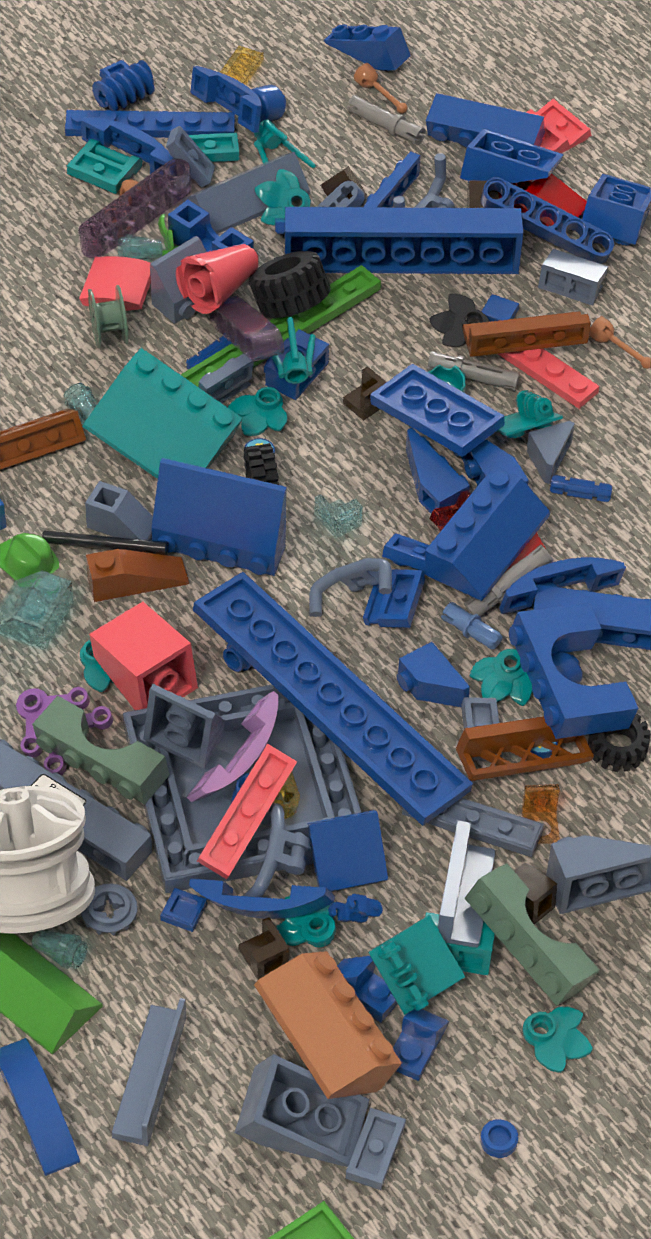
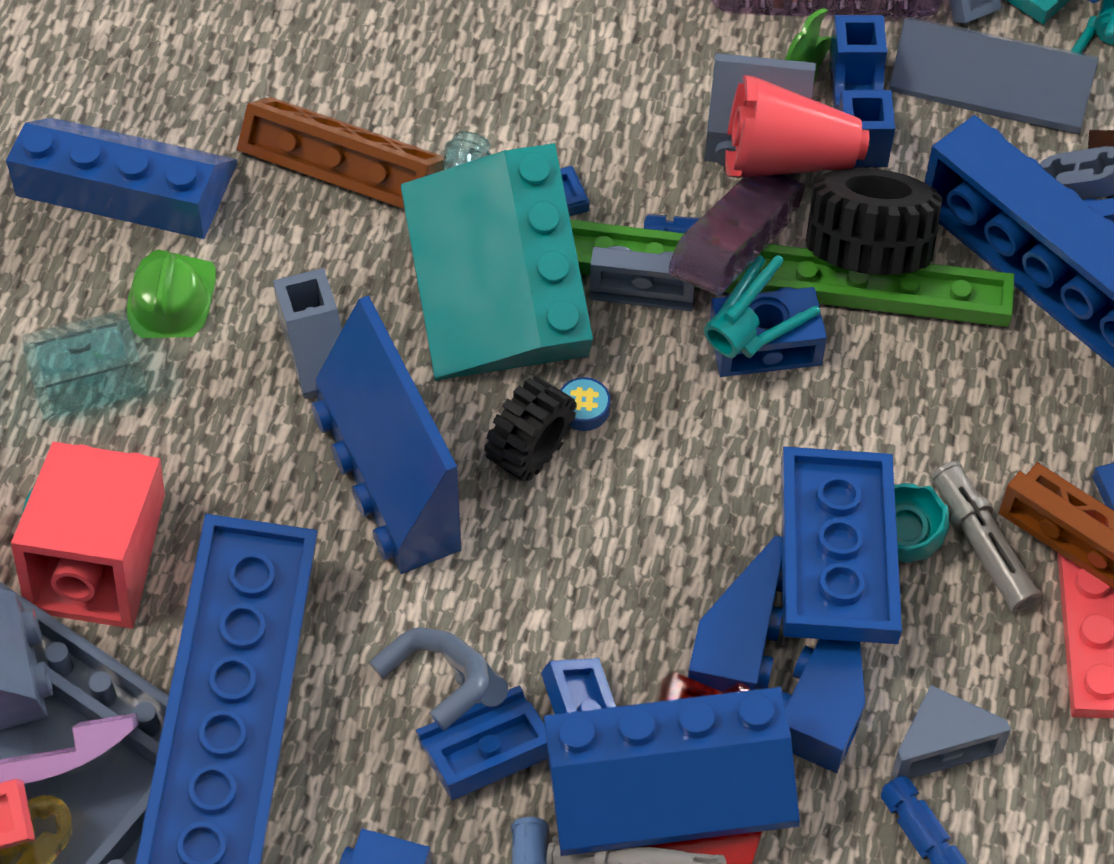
camera: 50 degrees right, 5 degrees up
black bar [42,530,168,555] -> none
coral slope [79,256,151,311] -> none
dark orange slope [86,549,189,602] -> none
sand green piece [88,285,129,348] -> none
clear light blue cone [118,234,162,260] -> none
teal plate [228,387,287,436] -> none
teal plate [254,169,311,225] -> none
clear light blue panel [314,494,363,539] -> none
dark brown panel [343,366,386,421] -> none
black plate [429,294,489,347] -> none
teal hinge [496,390,563,438] -> none

